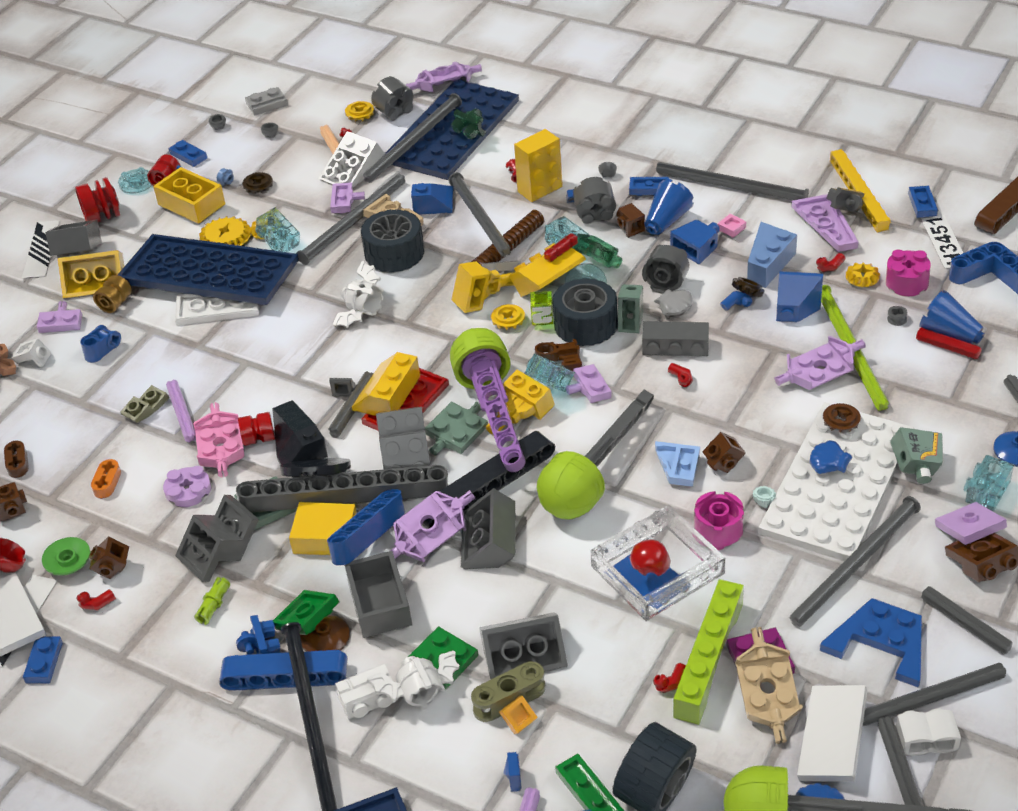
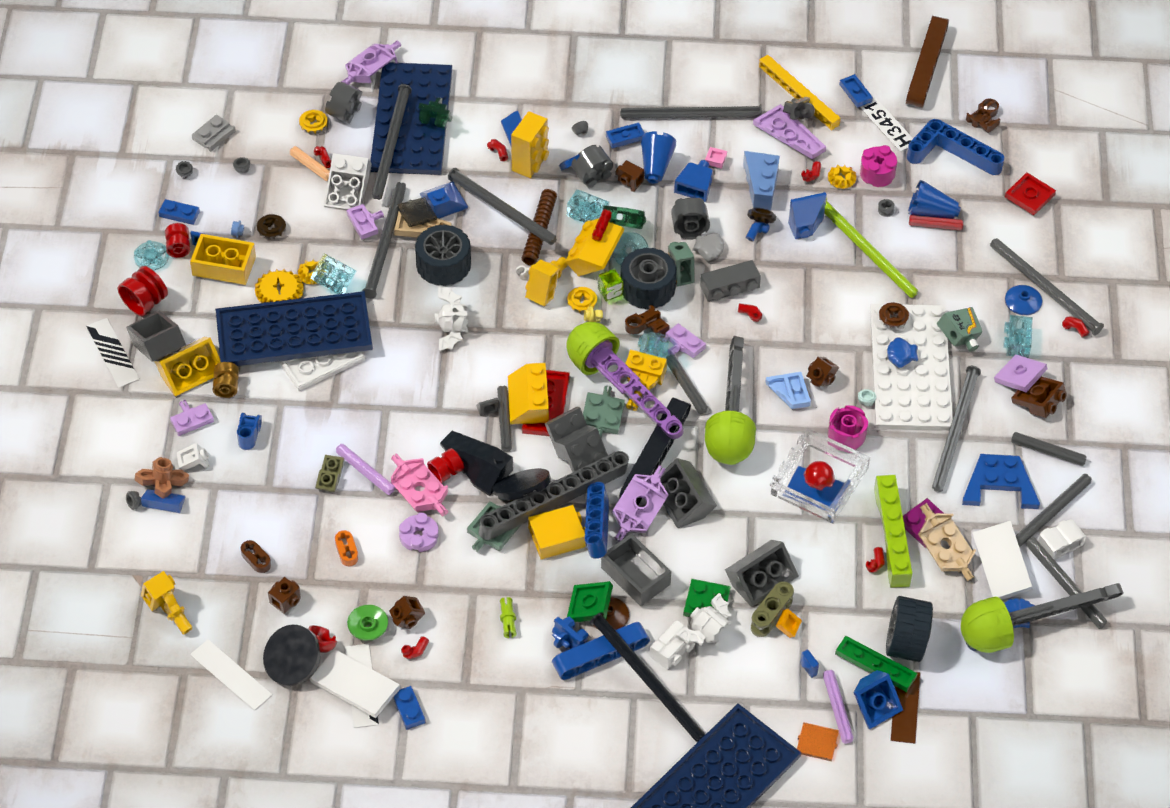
camera: 30 degrees left, 10 degrees up
dark grey bracket [175,495,259,582] -> none
light grey plate [482,261,520,274] -> none
lavender plate [774,336,866,390] -> none
none -> clear smoke piece [397,197,437,228]
none -> light yellow plate [584,306,603,322]
none -> dark grey axle [666,354,708,414]

